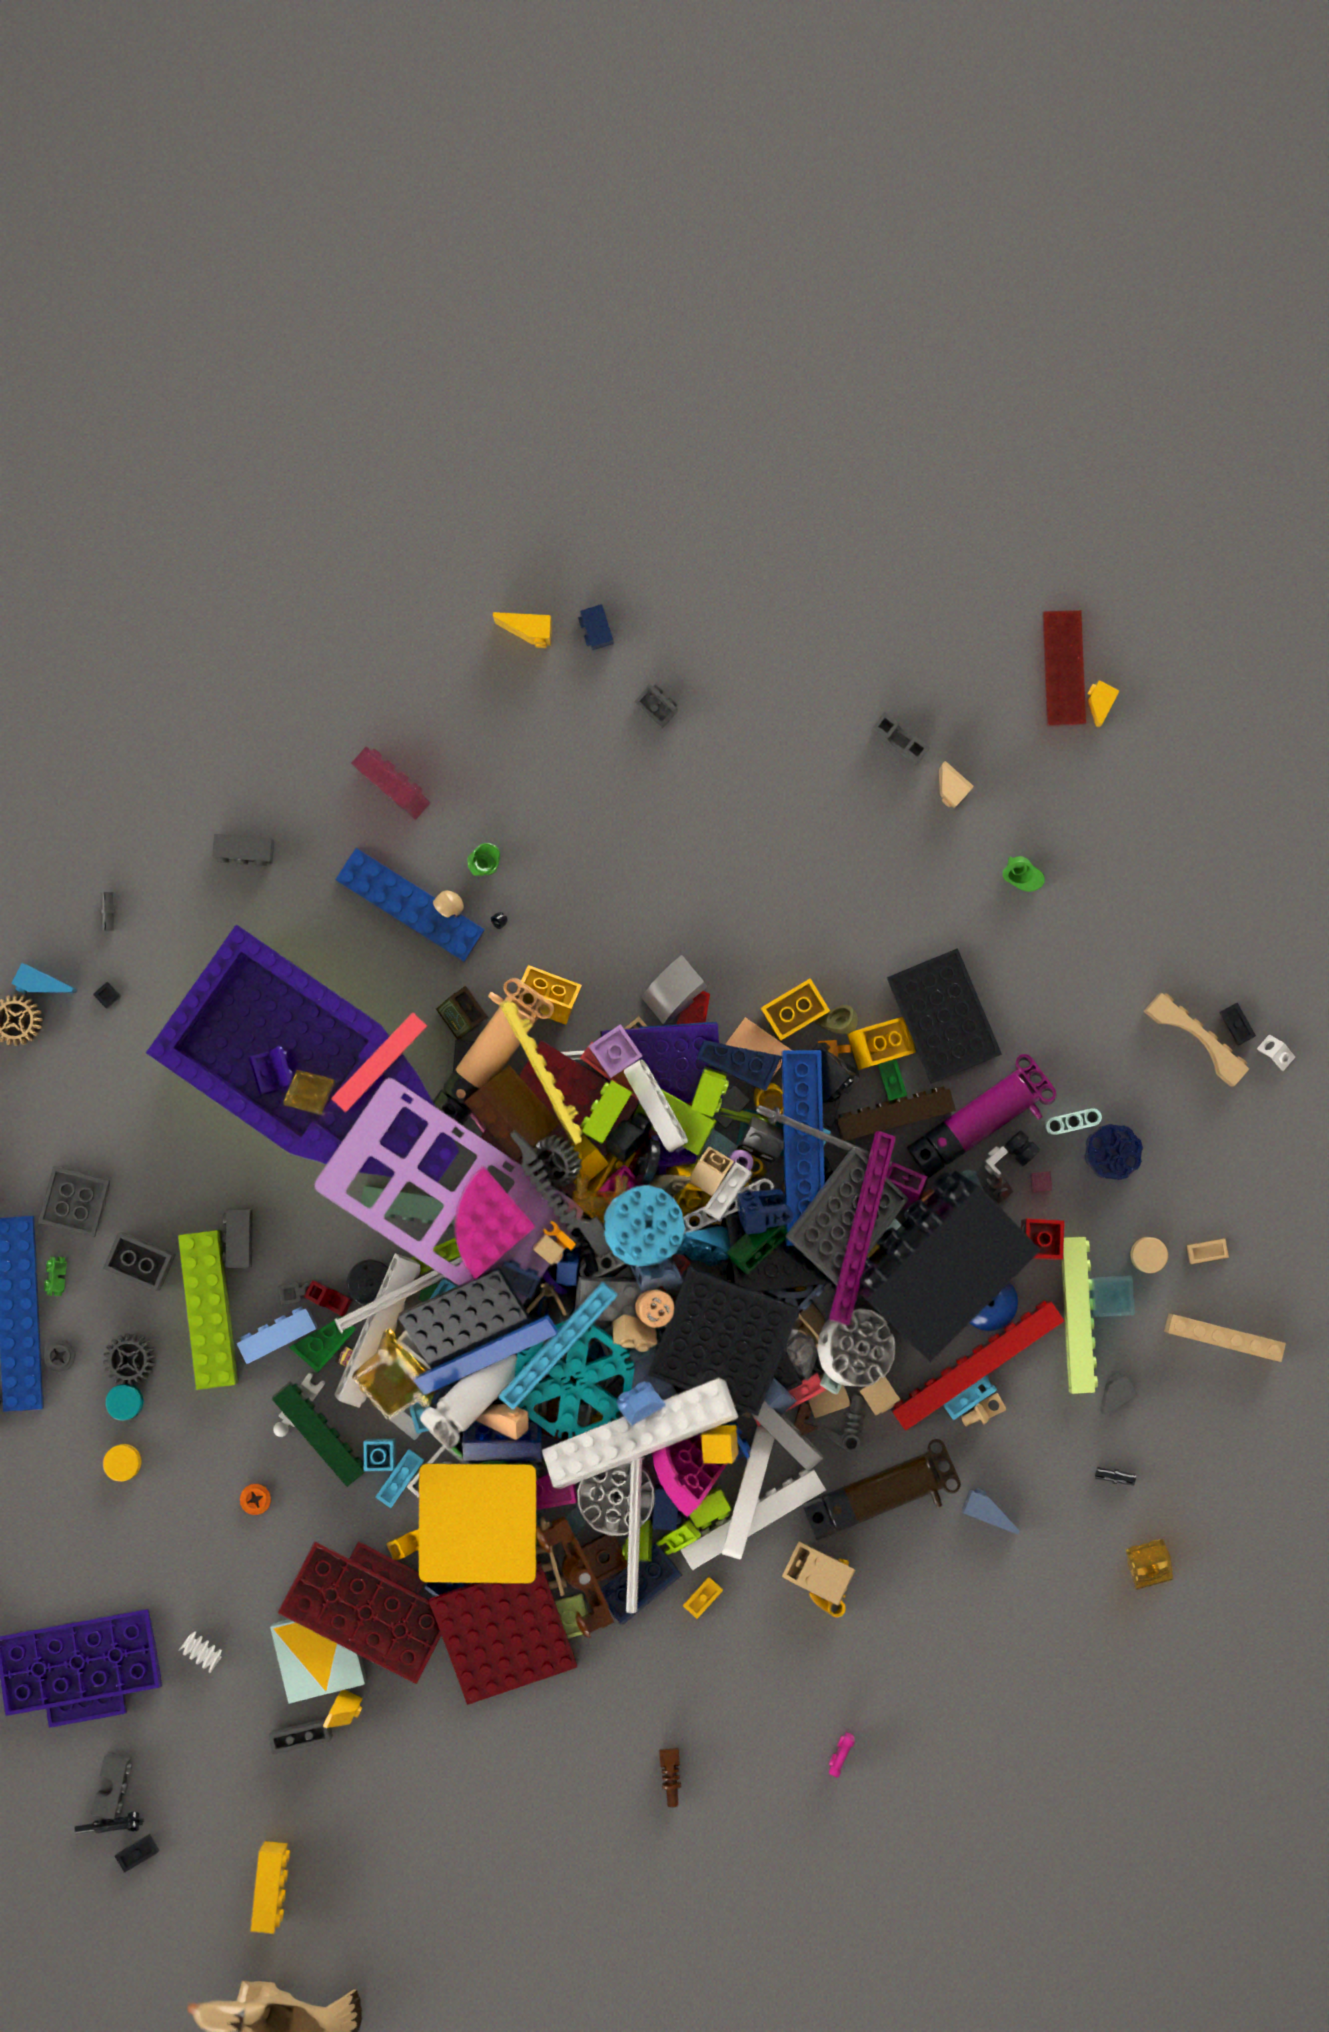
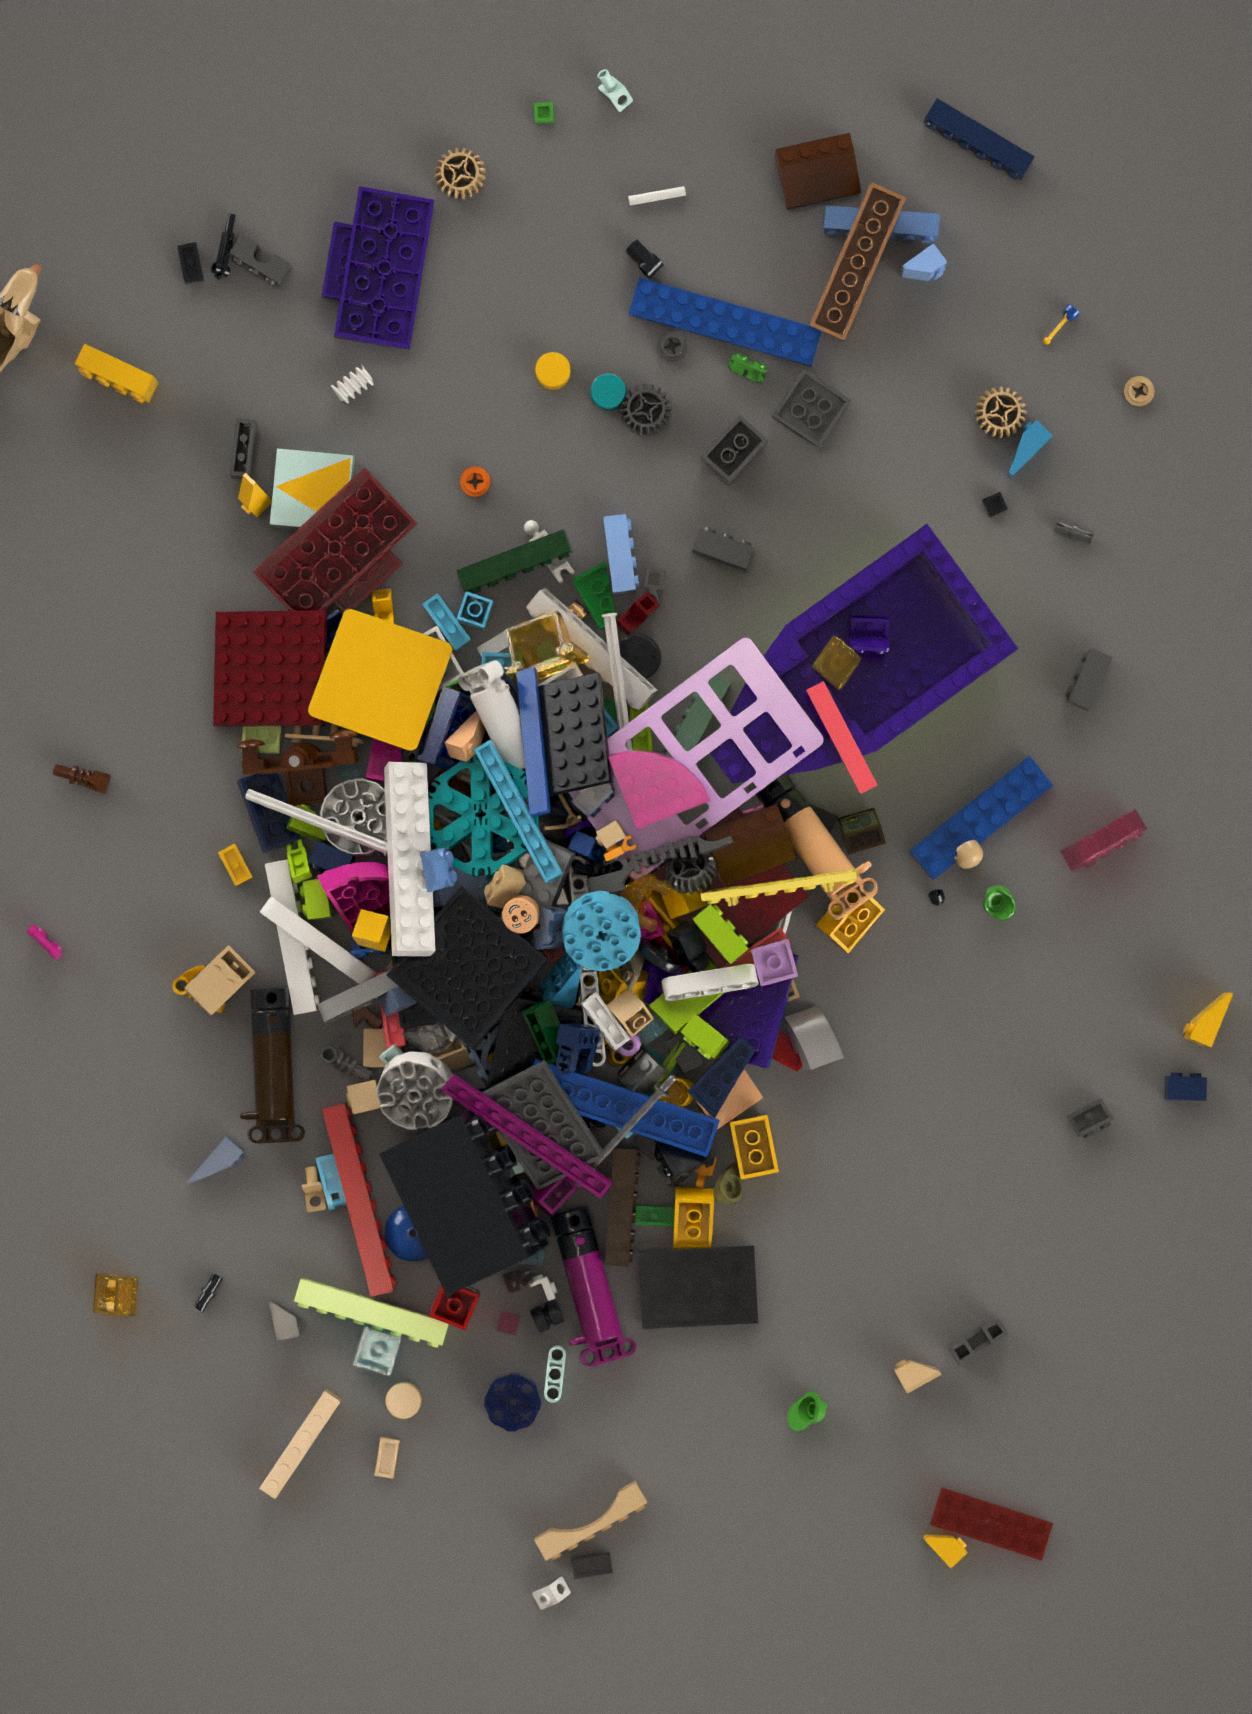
camera: 110 degrees right, 0 degrees up
lime brick [178,1230,239,1390] -> none

